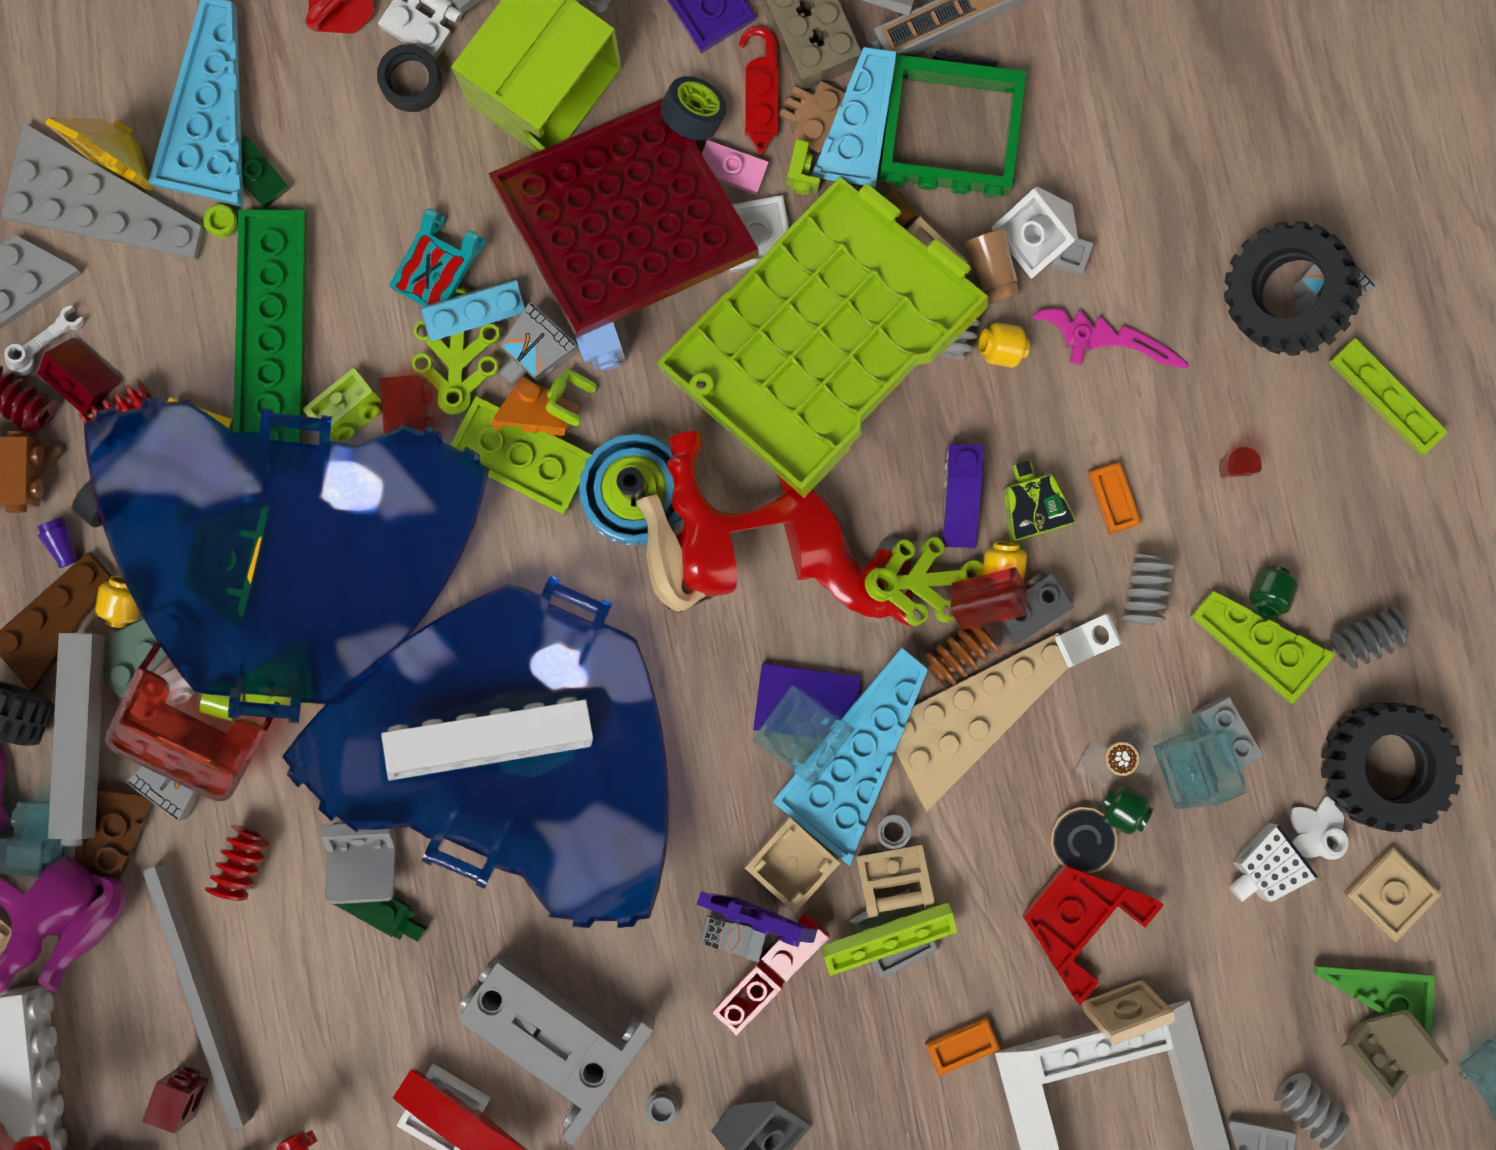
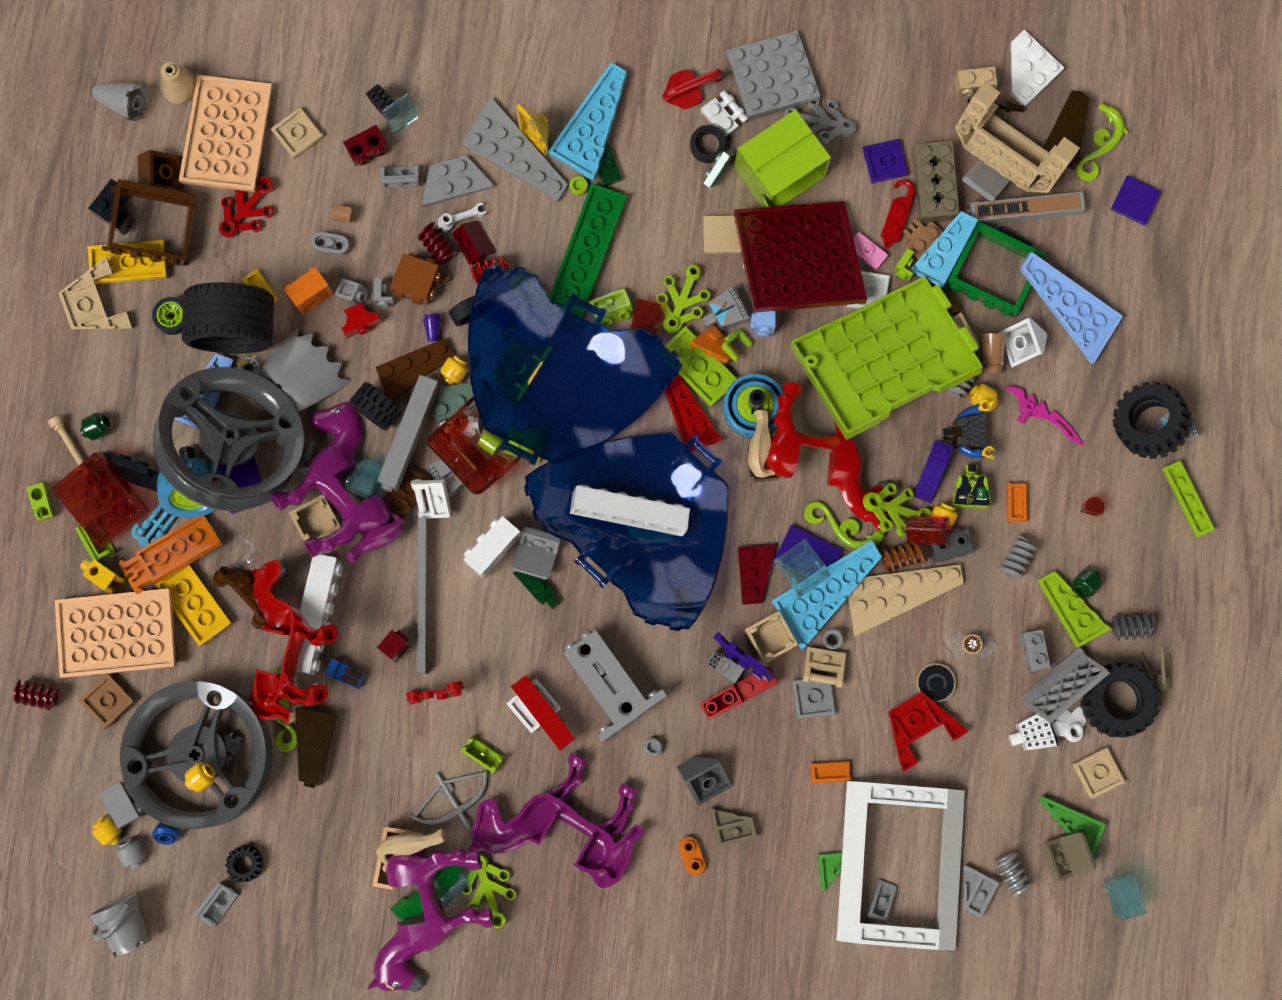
camera: 25 degrees right, 5 degrees down
red piece [205,825,270,901] -> none
flag [388,208,486,306] -> none
medium azure plate [420,279,525,341] -> none
black wheel [661,76,727,140] -> none
lime plate [820,902,958,976] -> none
light grey plate [1050,238,1093,277] -> none
white bracket [1055,613,1122,668] -> none
tan tile [1082,980,1176,1045] -> none
dark green head [1100,785,1153,835] -> none
clear light blue container [1153,727,1247,809] -> none
none -> white plate [411,479,452,519]
none -> white brick [463,516,521,579]
none -> red wing [661,375,723,454]
none -> wing [703,149,737,188]
none -> tan tile [703,216,742,254]
none -> dark red wing [737,544,776,605]
none -> lime plant [804,501,887,549]
none -> torso [942,400,996,460]
none -> light blue wing [1019,252,1123,364]
none -> light grey fence [1020,648,1110,724]
none -> dark tan plant [1139,646,1172,690]

